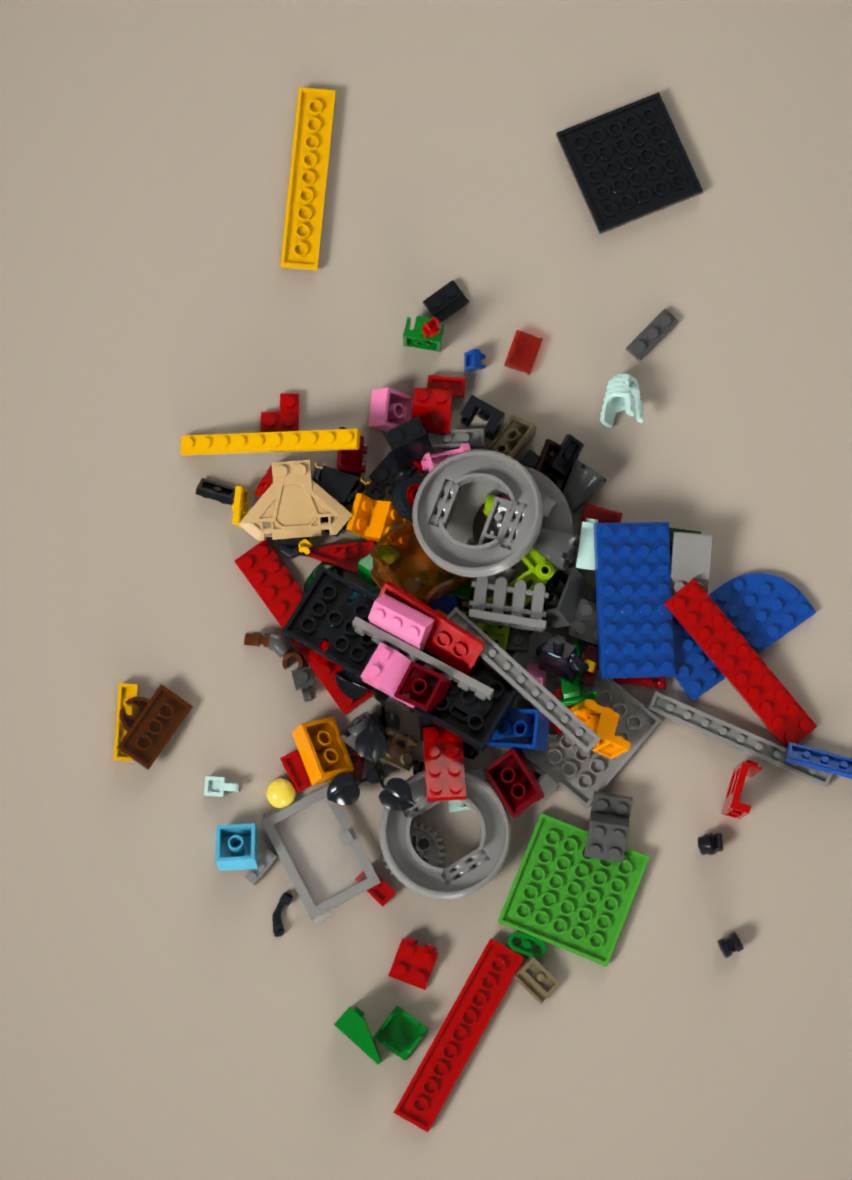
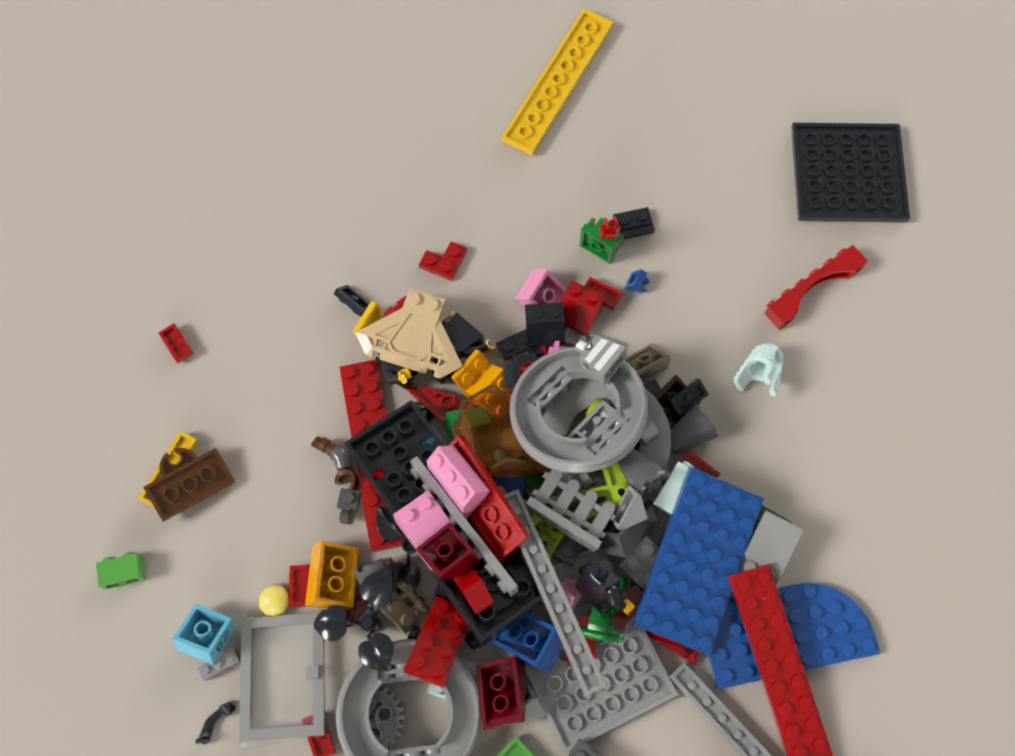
camera: 25 degrees right, 10 degrees down
yellow plate [180,429,360,456] -> none
light aqua plate [204,776,239,797] -> none
dark red slope [337,427,368,478] -> none
black bush [368,485,385,501] -> none
black panel [460,395,505,441] -> none
clear red plate [504,330,542,375] -> none
light orange bracket [569,699,631,759] -> none
dark grey plate [626,309,678,362] -> none
none -> bright green brick [96,552,146,590]
none -> red plate [158,323,194,364]
none -> red slope [453,568,494,615]
none -> light grey torso [575,336,627,386]
none -> light grey slope [610,485,648,531]
none -> red arch [764,245,868,330]

